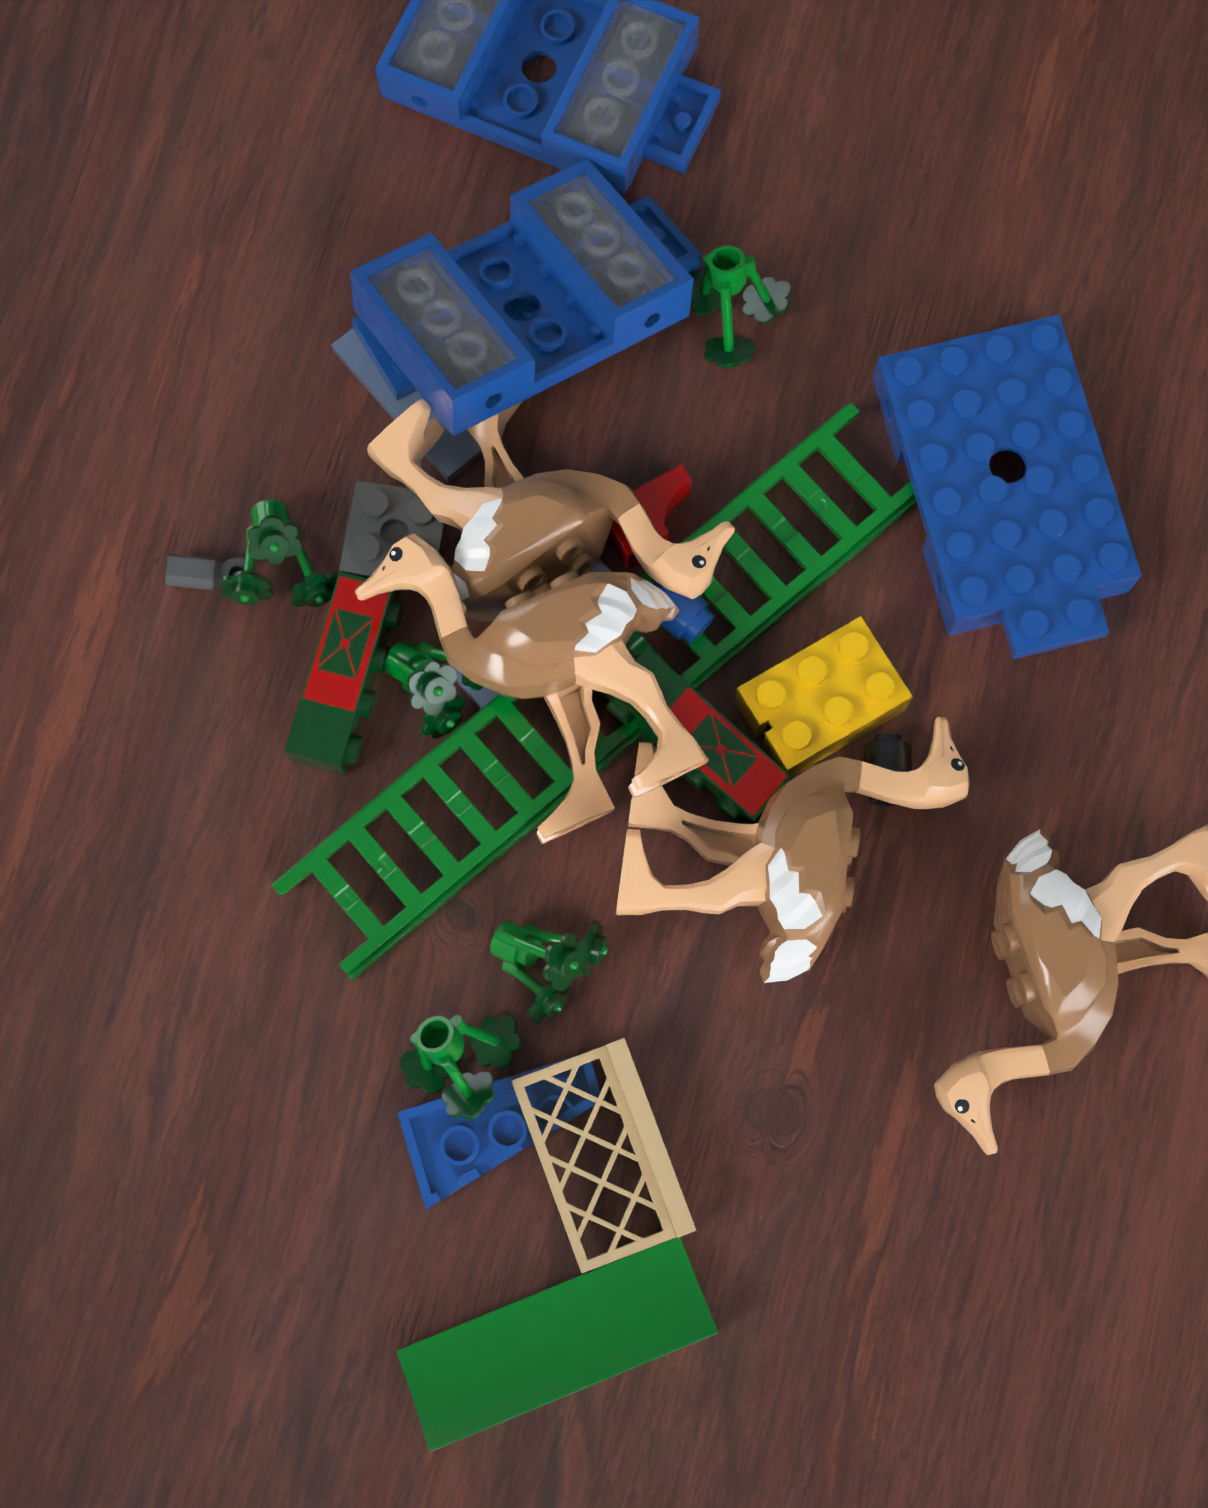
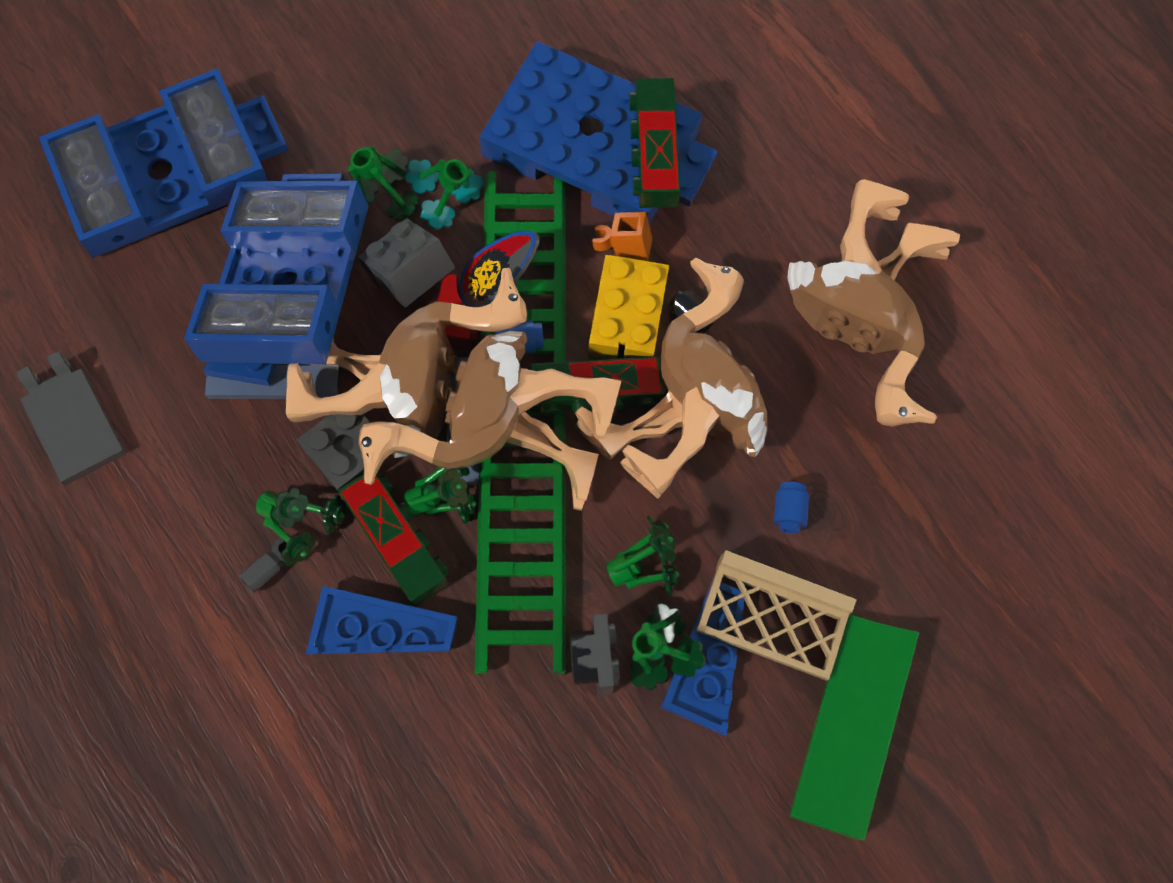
camera: 55 degrees left, 5 degrees down
none -> dark grey tile [16,351,126,486]
none -> blue wing [306,586,459,654]
none -> dark grey brick [358,218,455,308]
none -> teal plant [405,159,484,230]
none -> shield [459,231,540,307]
none -> dark grey piece [570,614,620,696]
none -> orange brick [592,212,653,261]
none -> dark green brick [629,78,680,208]
none -> blue brick [773,482,810,534]

